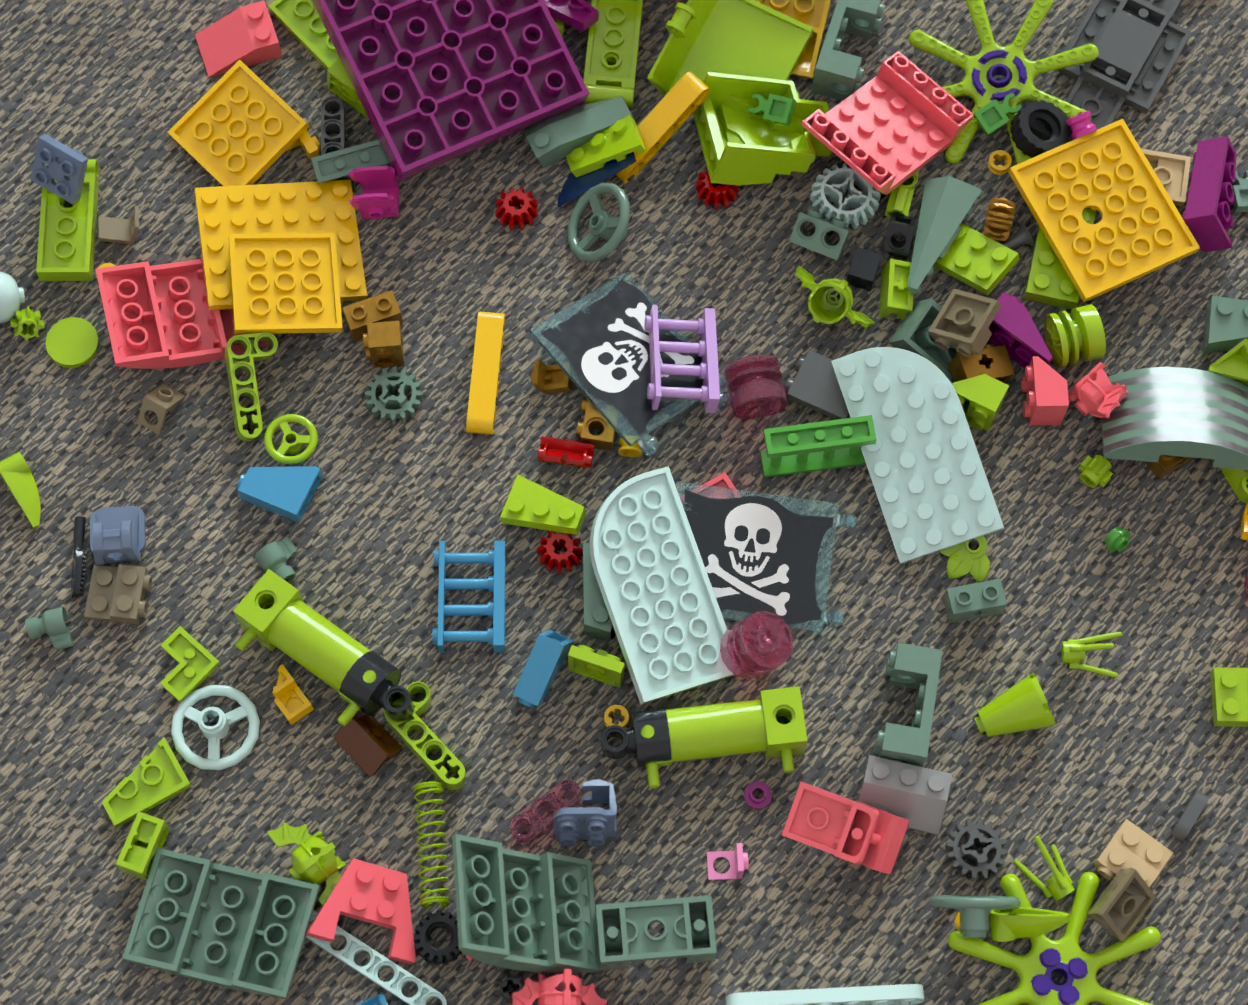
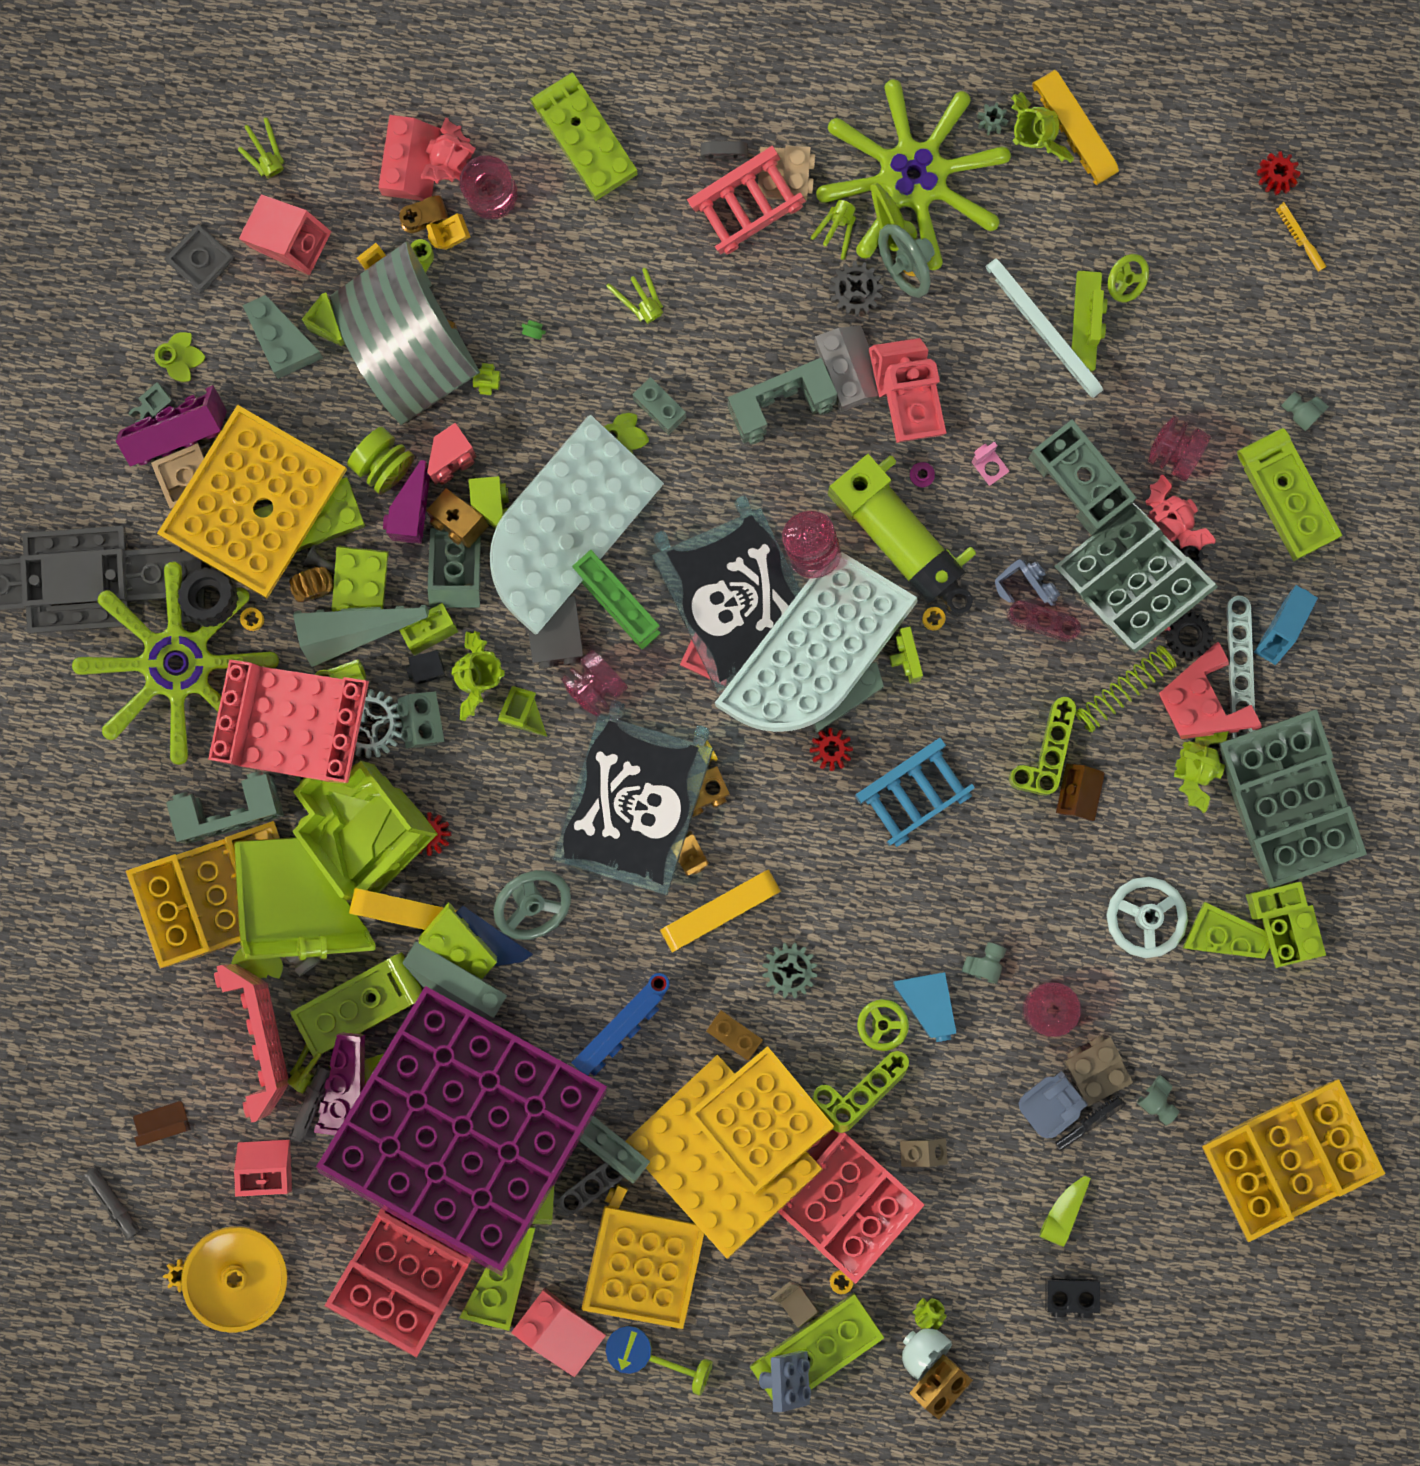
camera: 120 degrees left, 15 degrees up
lime tile [45,317,100,368] -> none
lime plate [160,626,221,703] -> none
lime piece [233,569,414,726] -> none
yellow slope [272,664,314,725] -> none
dark pink piece [349,165,399,220] -> none
pearl gold brick [363,321,405,368] -> none
red gear [495,186,538,231] -> none
lime wing [500,474,586,535] -> none
dark azure slope [513,630,575,708] -> none
red hinge [537,436,594,468] -> none
lavender fence [644,305,720,413] -> none
bright green plate [748,94,796,126] -> none
black brick [883,213,917,257] -> none
dark tan plate [928,288,1001,357] -> none
bright green plate [974,93,1022,136] -> none
lime cone [974,673,1056,737] -> none
dark pink wheel [1065,110,1097,139] -> none
coral helmet [1068,362,1128,418] -> none
dark tan slope [1087,867,1156,942] -> none
none -> lime slope [498,686,547,737]
none -> blue hinge [571,973,670,1076]
none -> piece [605,1326,713,1396]
none -> coral fence [687,146,806,255]
none -> clear pink wheel [1022,983,1081,1037]
none -> lime slope [1262,905,1326,968]

